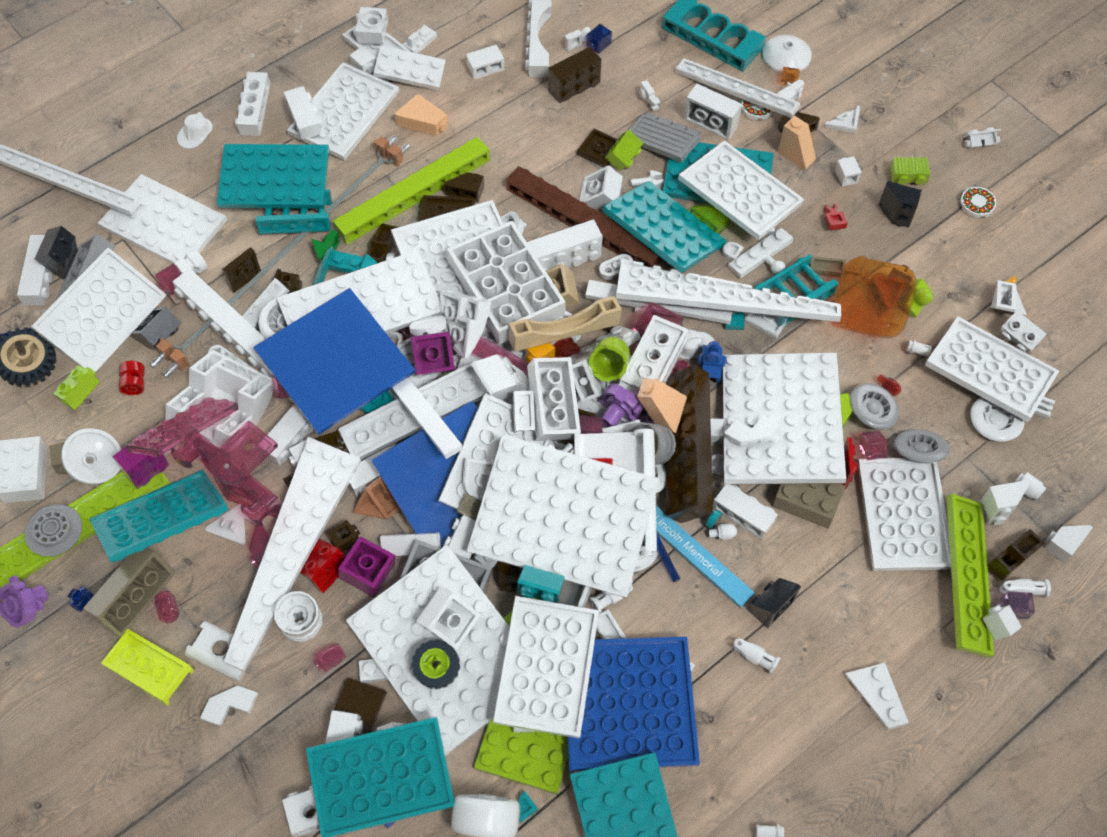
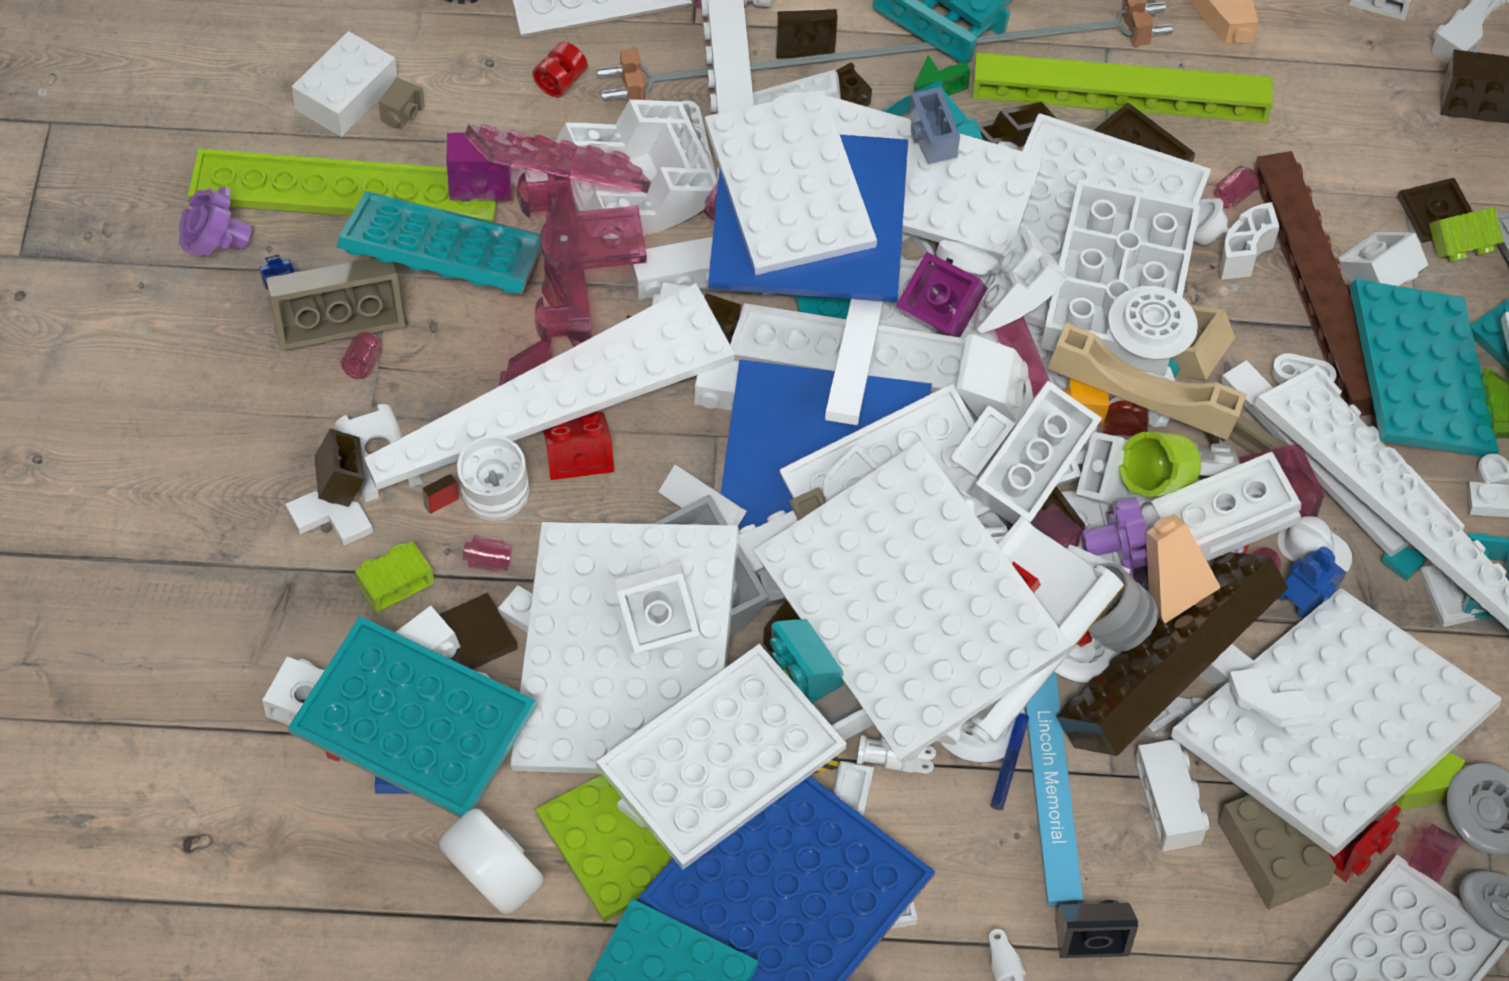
camera: 40 degrees right, 5 degrees down
light grey wheel [25,504,82,556] -> none
lime brick [53,365,100,410] -> none
white dish [61,428,121,485] -> none
neon yellow hinge [101,629,194,707] -> none
slope [130,307,181,349] -> none
white piece [205,504,246,545] -> none
dark brown brick [327,520,360,553] -> none
magenta brick [338,537,395,597] -> none
nougat slope [353,477,400,520] -> none
black wheel [411,640,460,689] -> none
dark brown slope [444,172,484,203] -> none
teal tile [518,791,538,823] -> none
white brick [527,219,602,271] -> none
white bar [630,171,664,188] -> none
teal tile [706,510,723,529] -> none
white cylinder [709,523,737,540] -> none
none -> dark brown brick [314,429,364,507]
none -> lime brick [355,541,434,614]
none -> tile [422,474,458,514]
none -> white plate [705,90,877,275]
none -> sand blue brick [909,87,960,164]
none -> white wheel [1108,286,1198,360]
none -> clear pink brick [1213,166,1258,209]
none -> white brick [1219,202,1279,280]
none -> dark tan tile [1229,414,1288,465]

